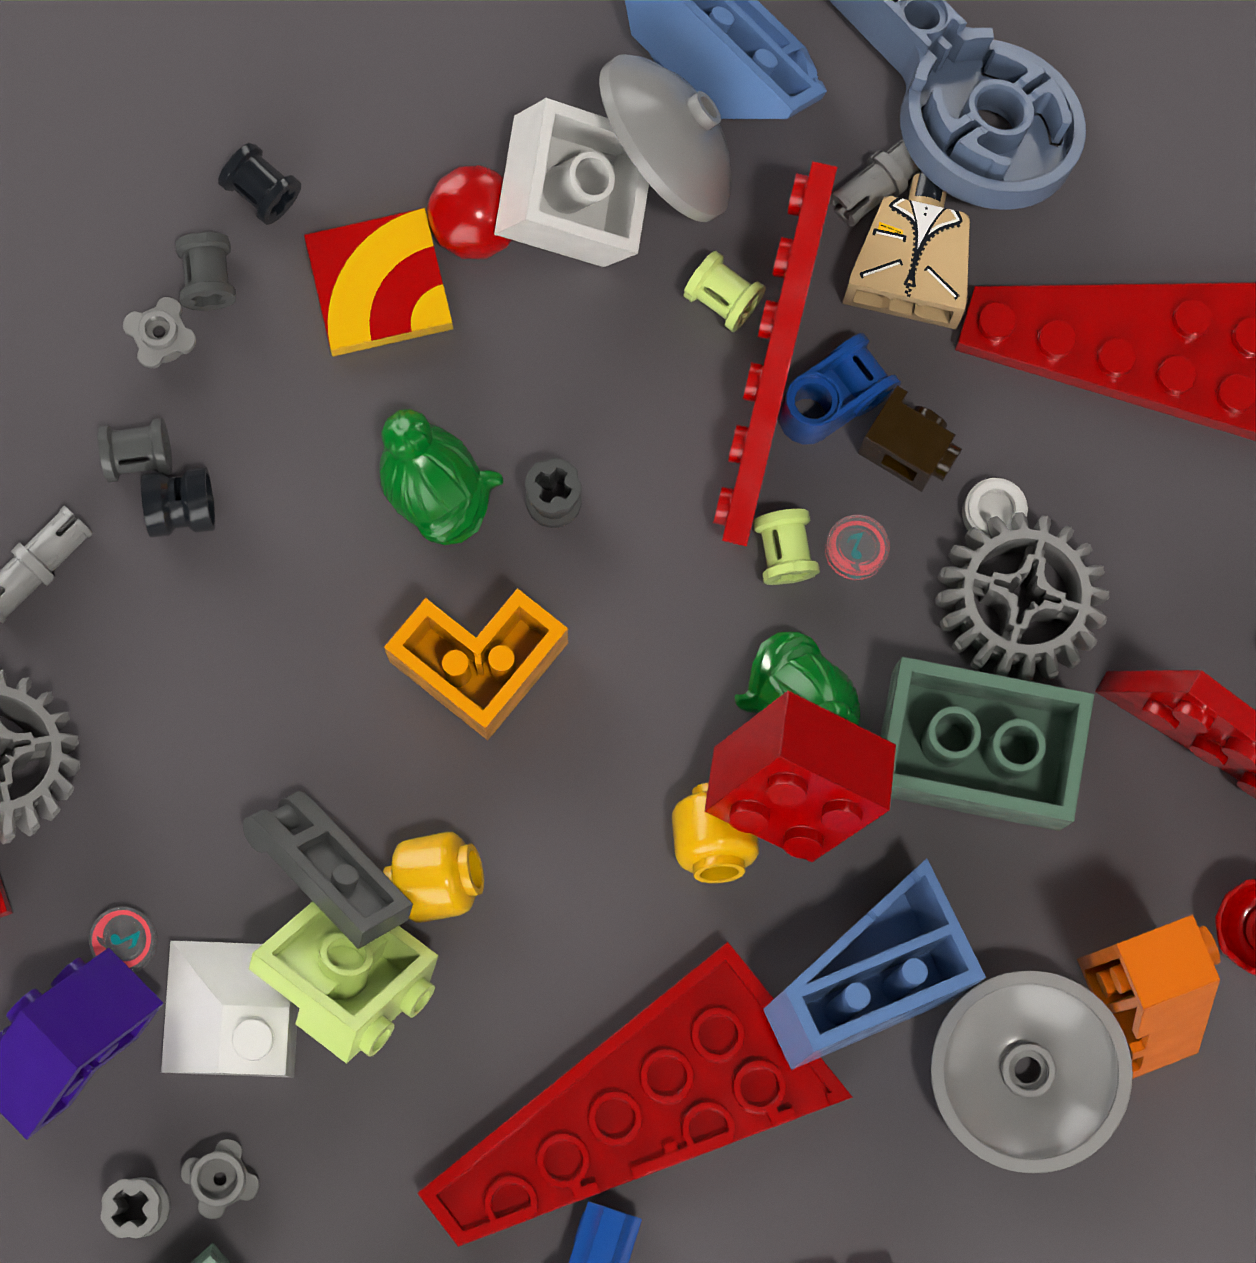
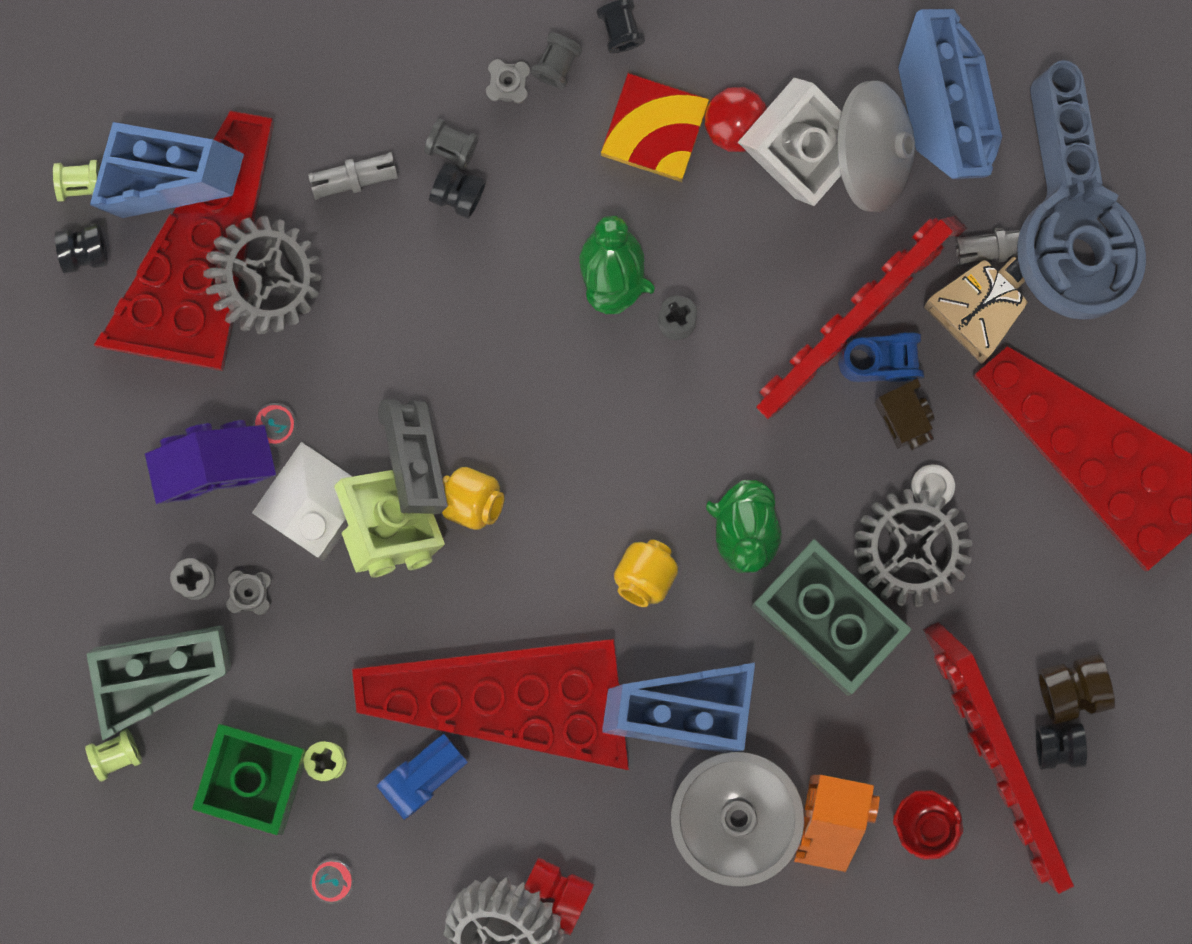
camera: 40 degrees right, 5 degrees up
light orange brick [384,588,568,741] -> none
yellowish green bush [683,251,766,332] -> none
red brick [704,691,896,862] -> none
yellowish green bush [753,509,820,585] -> none
clear tile [825,515,890,581] -> none

